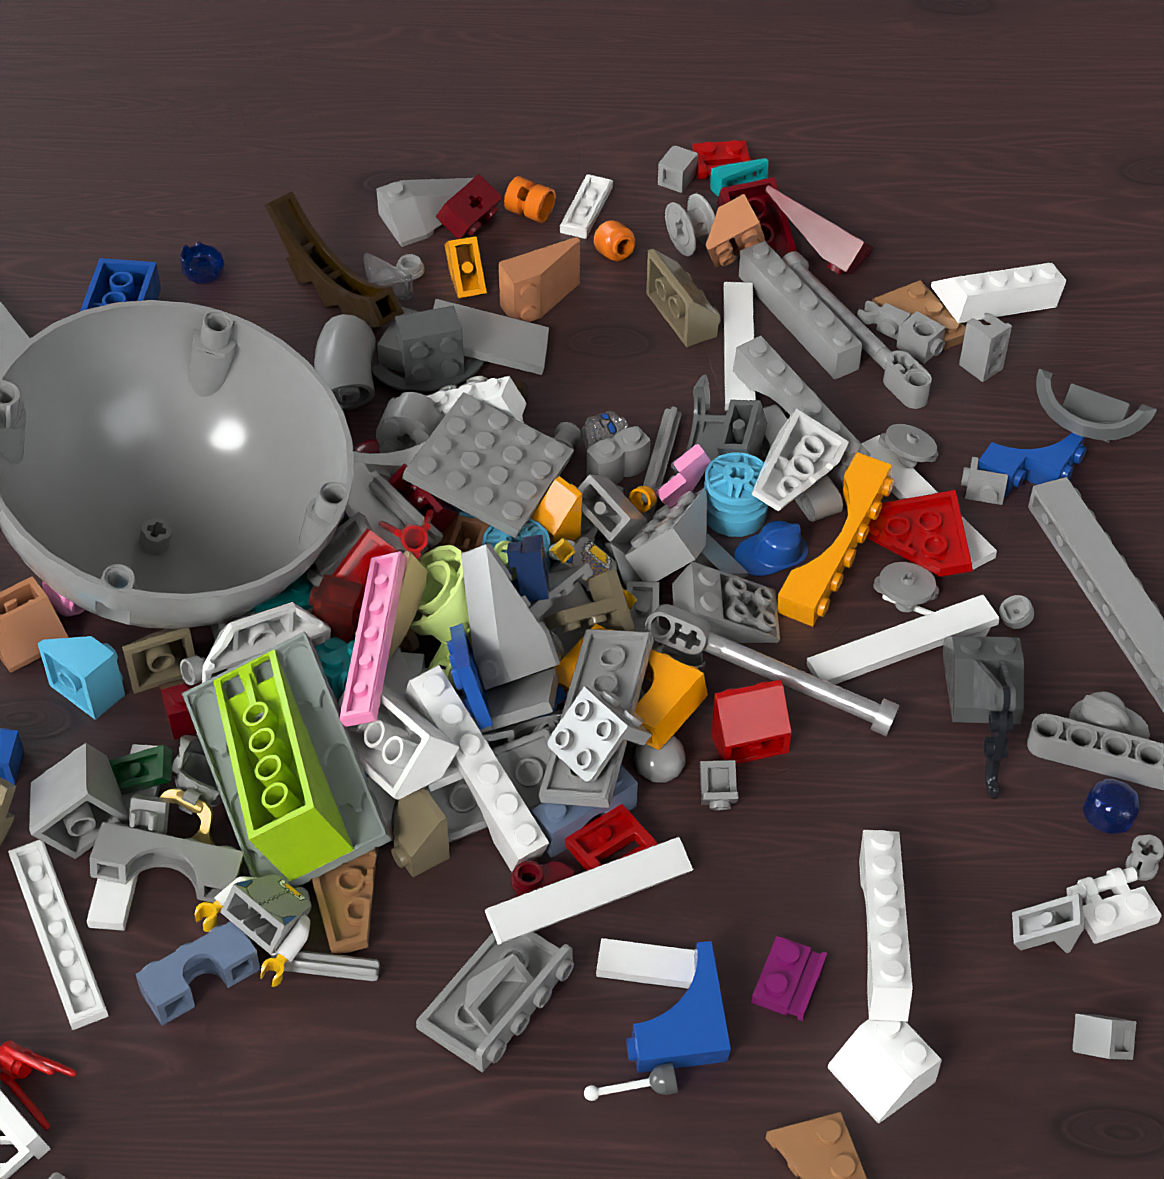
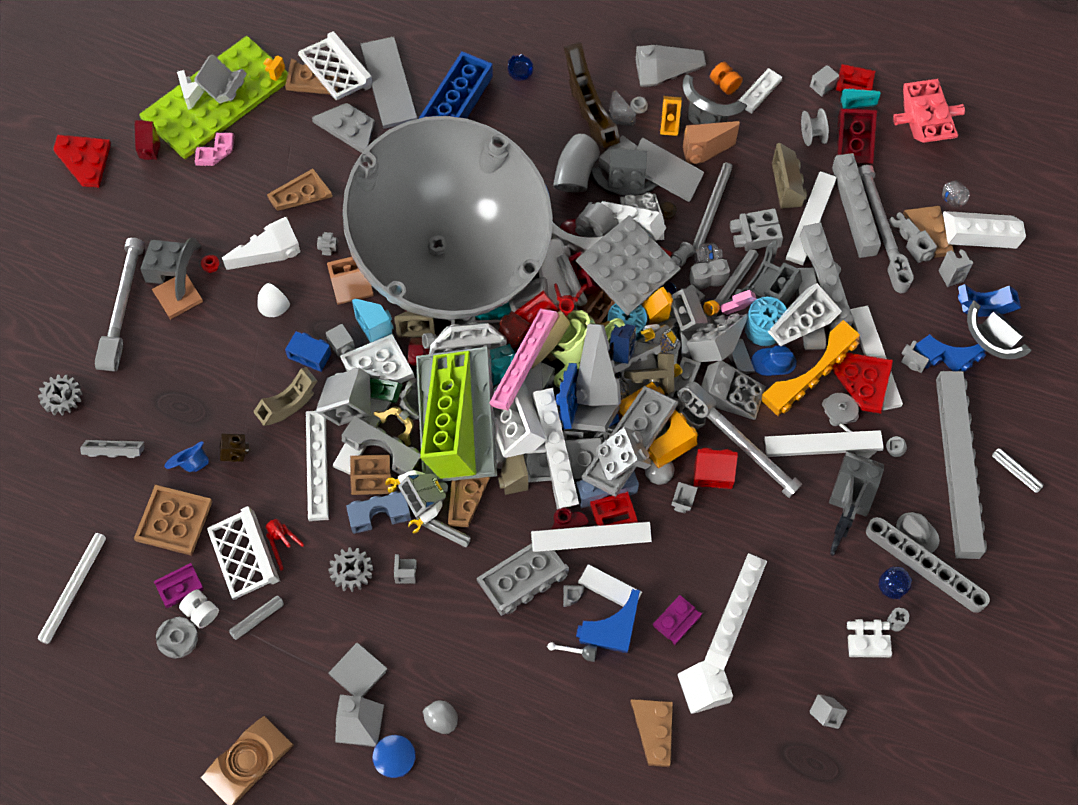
camera: 20 degrees right, 15 degrees up
light grey tile [128,794,170,835] -> none
dark red brick [435,174,503,239] -> none
light grey slope [464,954,534,1036] -> none
orange head [594,220,635,262] -> none
nougat slope [706,194,766,268] -> none
wedge [766,185,873,275] -> none
light grey piece [878,424,939,468] -> none
light grey slope [1012,893,1084,953] -> none
none -> light grey brick [325,324,355,358]
none -> light grey gear [329,547,373,592]
none -> white plate [340,334,415,384]
none -> medium nougat slope [350,455,391,495]
none -> light grey panel [394,554,417,584]
none -> light grey tile [563,585,584,607]
none -> dark grey piece [683,74,747,125]
none -> light grey axle [692,162,732,252]
none -> light grey hips [730,208,783,251]
none -> coral slope [893,79,965,143]
none -> clear head [942,180,969,207]
none -> blue arch [958,284,1021,317]

